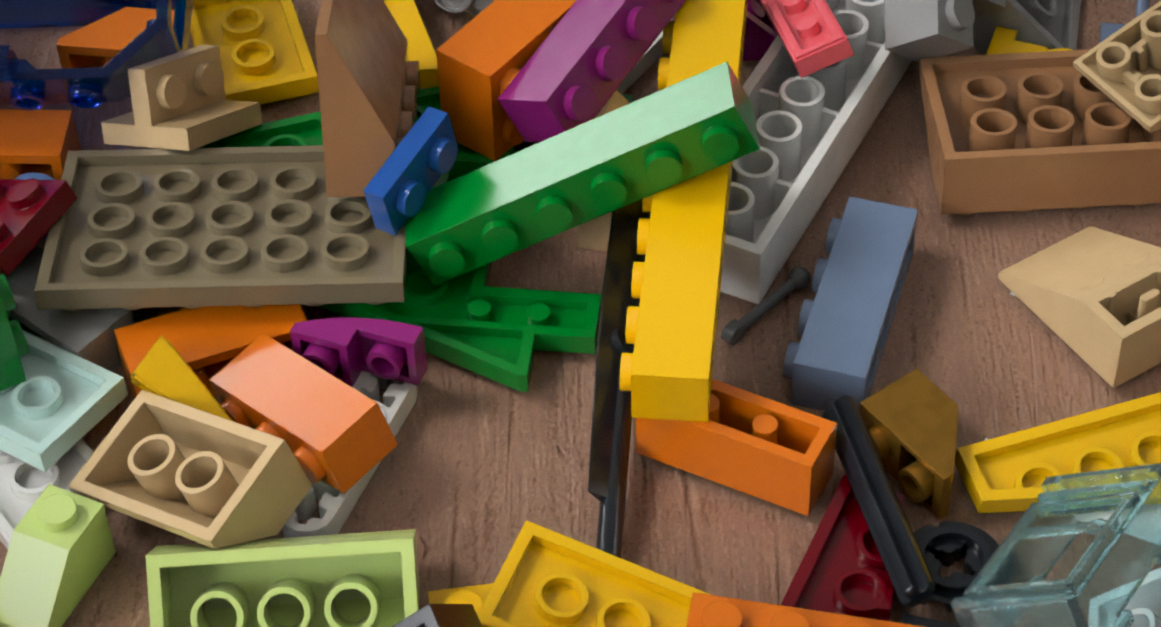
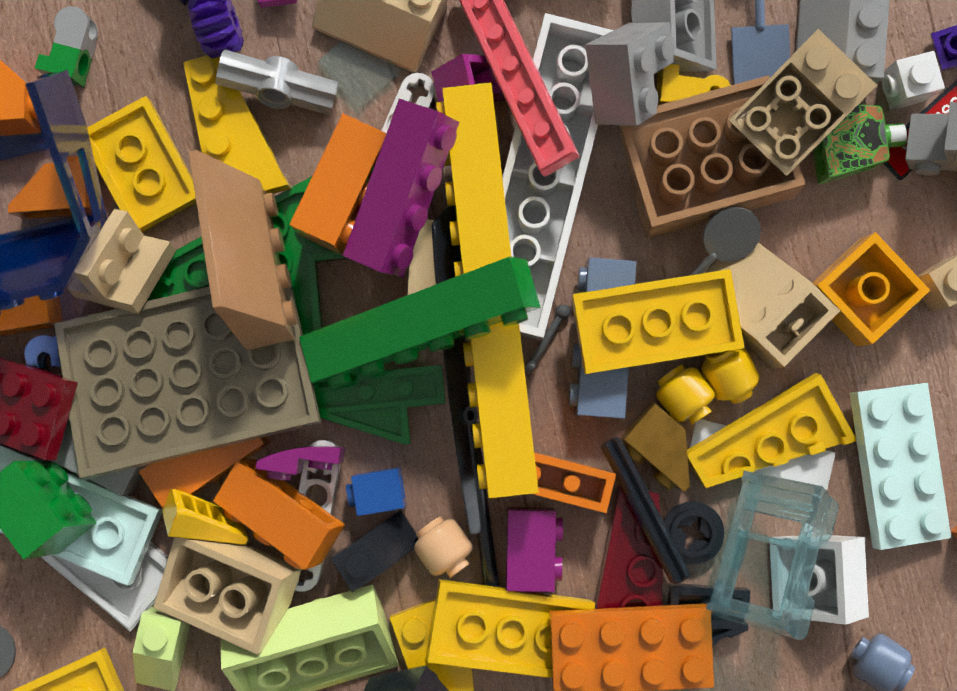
camera: 10 degrees left, 40 degrees up
blue plate [363,106,459,236] -> none
none -> black slope [331,510,418,592]
none -> blue brick [346,467,407,516]
none -> light nougat head [414,516,473,578]
none -> magenta brick [506,507,563,592]
none -> yellow plate [571,269,745,374]
none -> yellow head [656,364,715,425]
none -> dark grey piece [691,206,761,275]
none -> yellow head [701,348,760,404]

